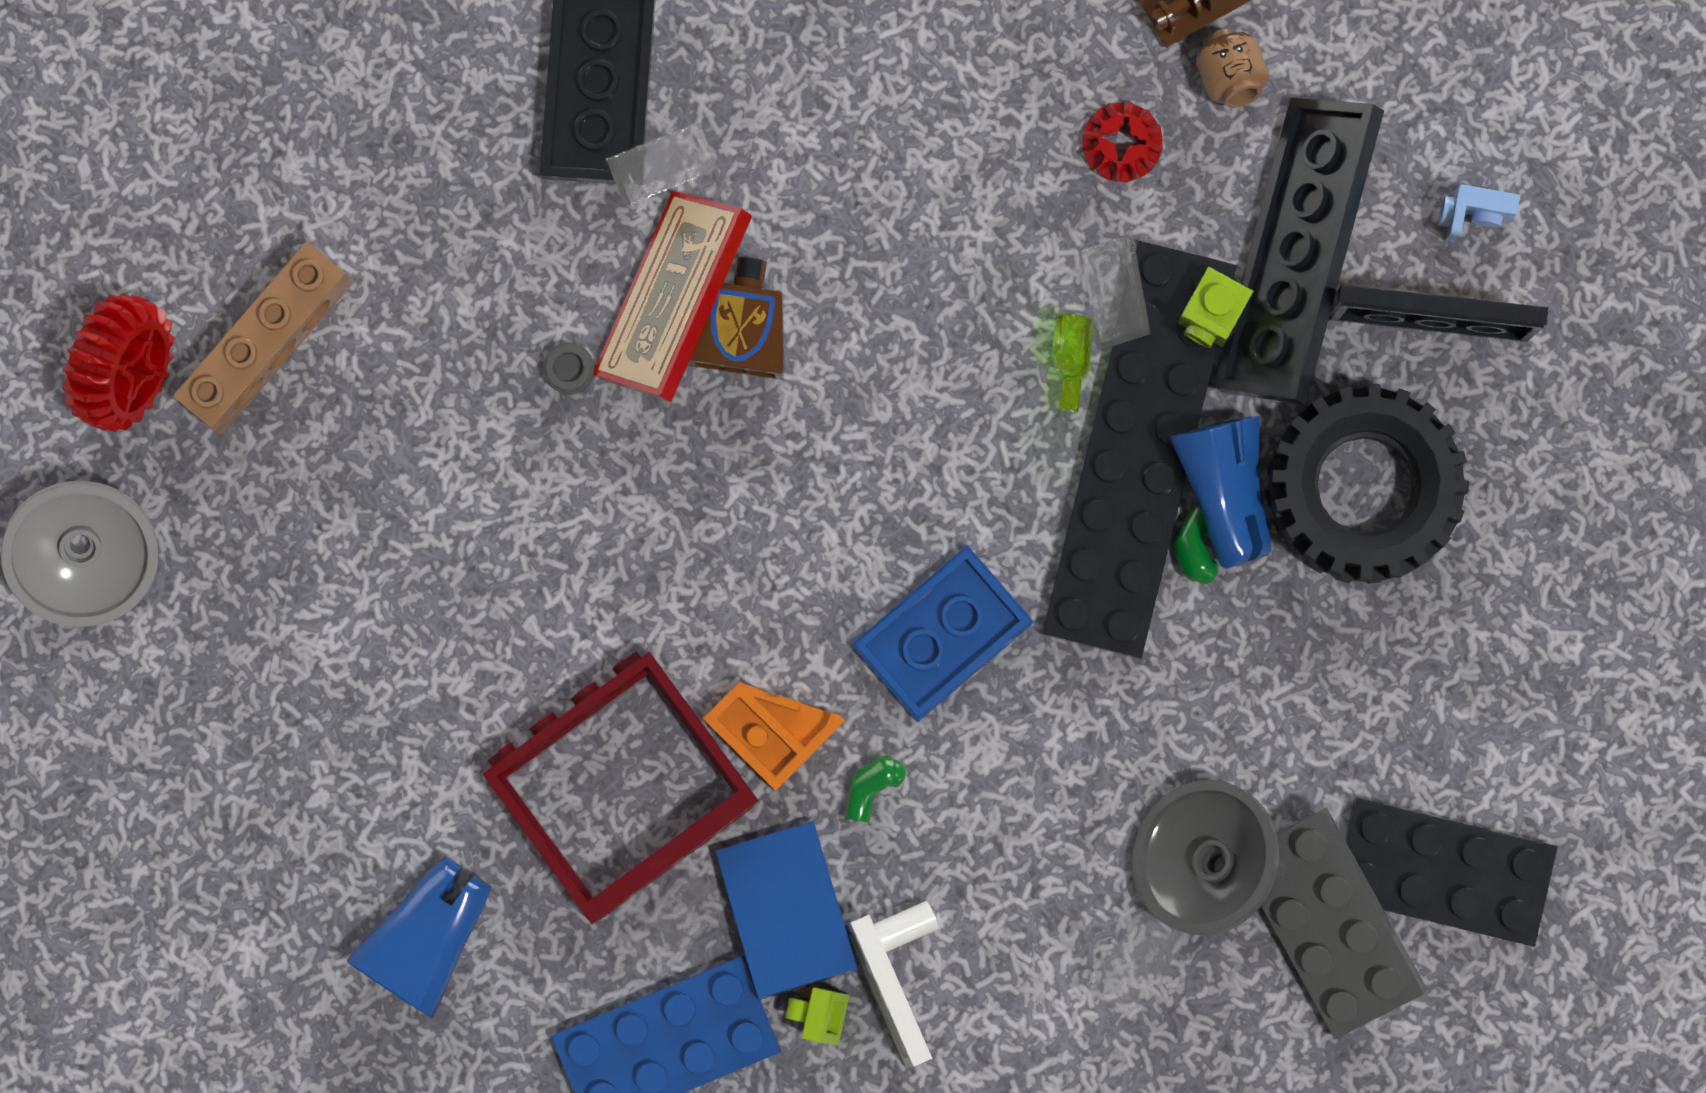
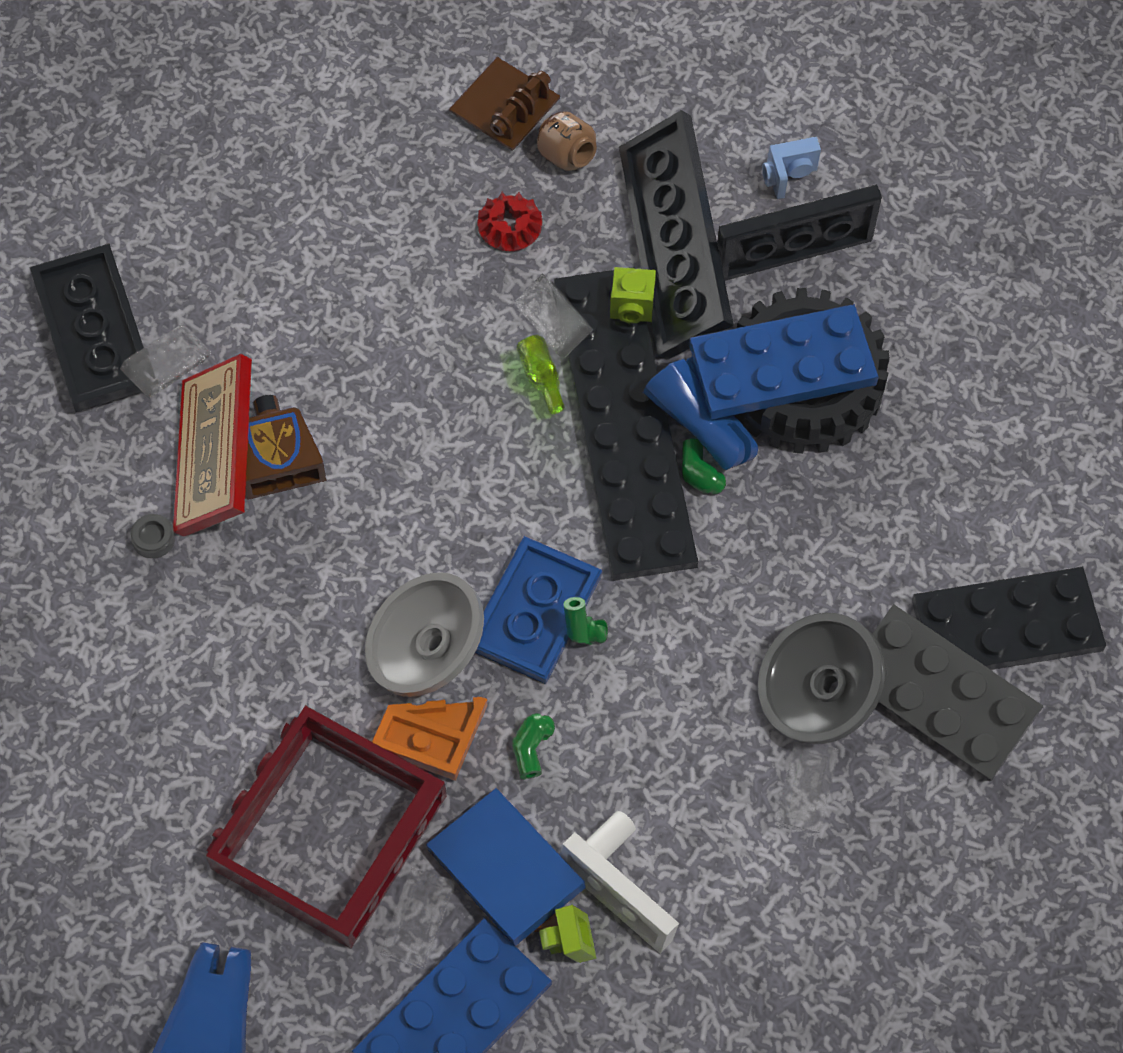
camera: 30 degrees left, 20 degrees down
none -> light grey dish [365,573,484,697]
none -> green arm [564,597,608,645]
none -> blue plate [689,304,878,420]

